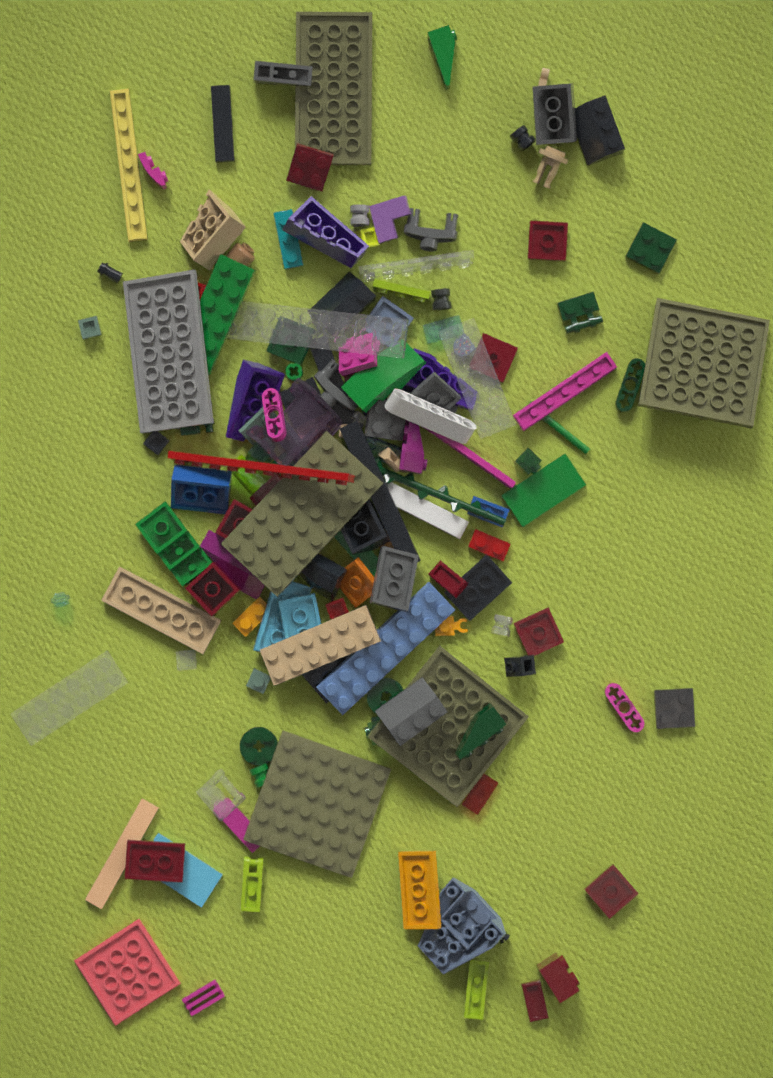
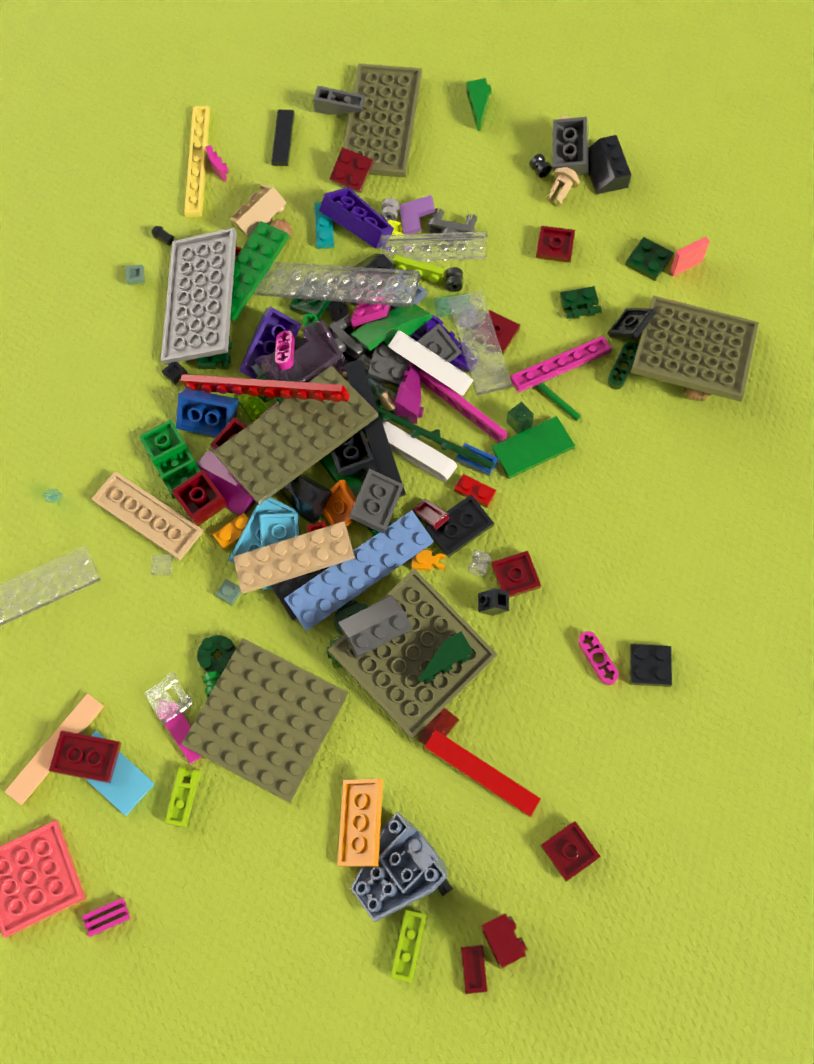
camera: 10 degrees right, 20 degrees down
none -> red tile [424,730,541,817]
none -> black tile [607,308,656,339]
none -> coral tile [670,237,710,277]

